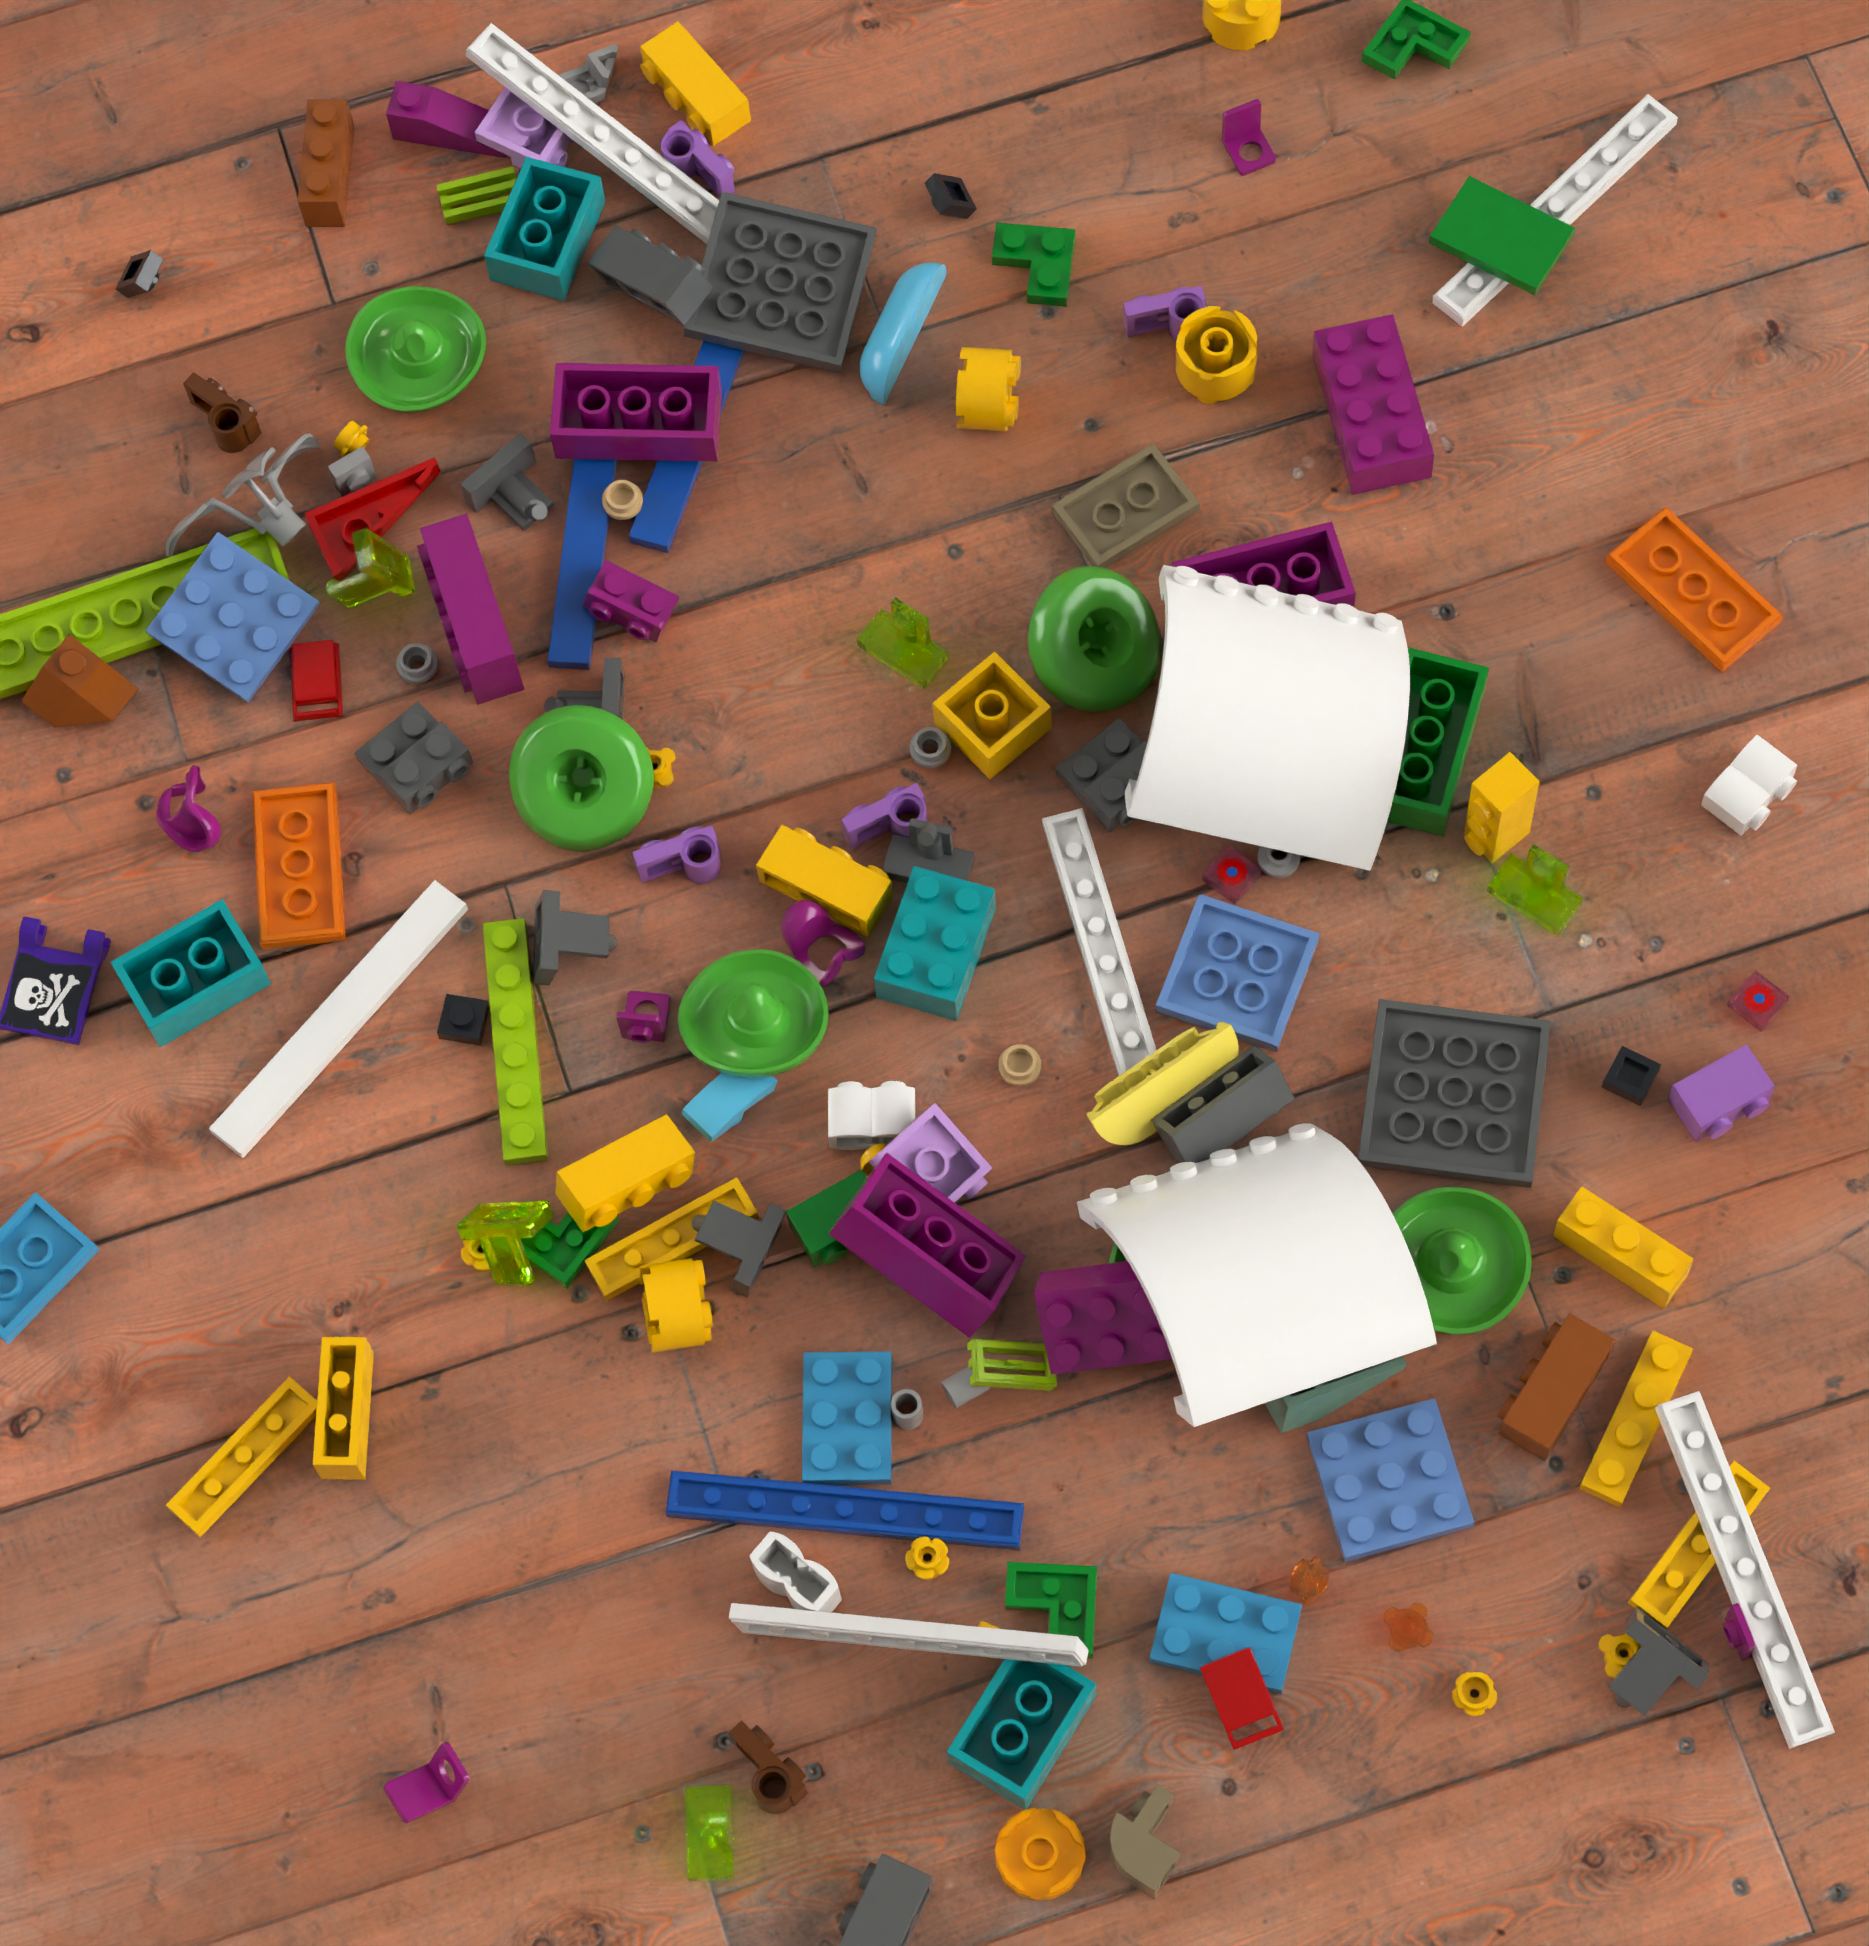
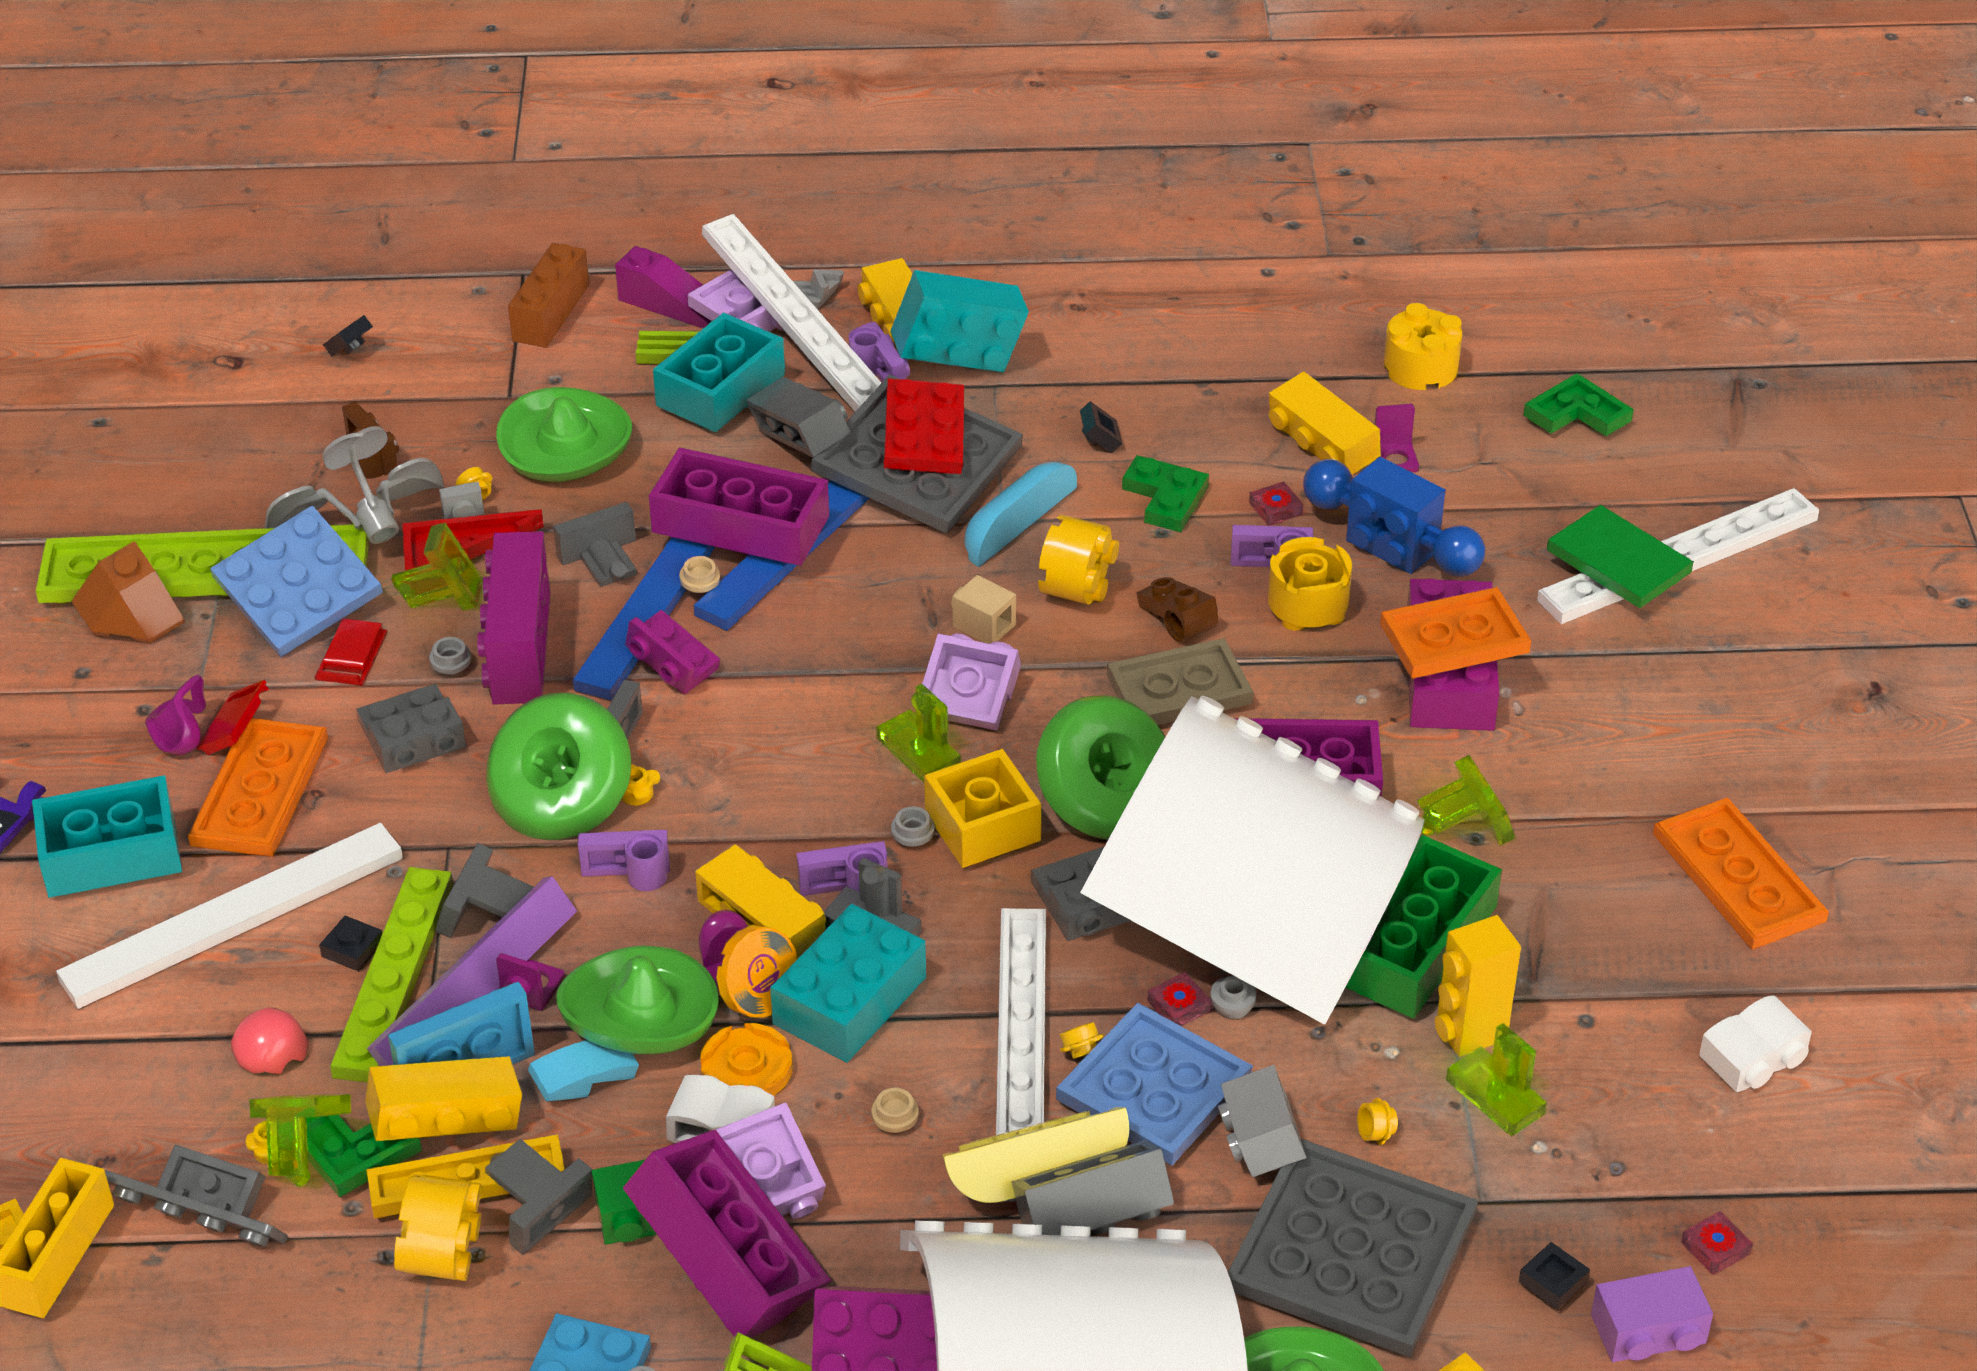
camera: 10 degrees right, 25 degrees down
none -> dark grey bracket [105,1145,288,1247]
none -> red piece [196,680,269,755]
none -> coral hair [231,1007,309,1074]
none -> medium lavender tile [367,876,577,1066]
none -> dark azure plate [388,981,535,1065]
none -> light orange tile [701,1023,793,1096]
none -> light orange tile [716,925,797,1018]
none -> red plate [883,378,964,475]
none -> teal brick [891,270,1029,372]
none -> lavender plate [915,633,1021,731]
none -> tan brick [951,575,1016,644]
none -> yellow plate [1059,1022,1104,1059]
none -> reddish brown plate [1136,577,1218,643]
none -> light grey brick [1218,1065,1306,1177]
none -> clear pink tile [1249,481,1304,526]
none -> yellow brick [1269,371,1381,475]
none -> blue brick [1303,457,1485,577]
none -> yellow plate [1357,1098,1398,1145]
none -> orange plate [1380,587,1531,679]
none -> clear neon green piece [1417,755,1515,846]

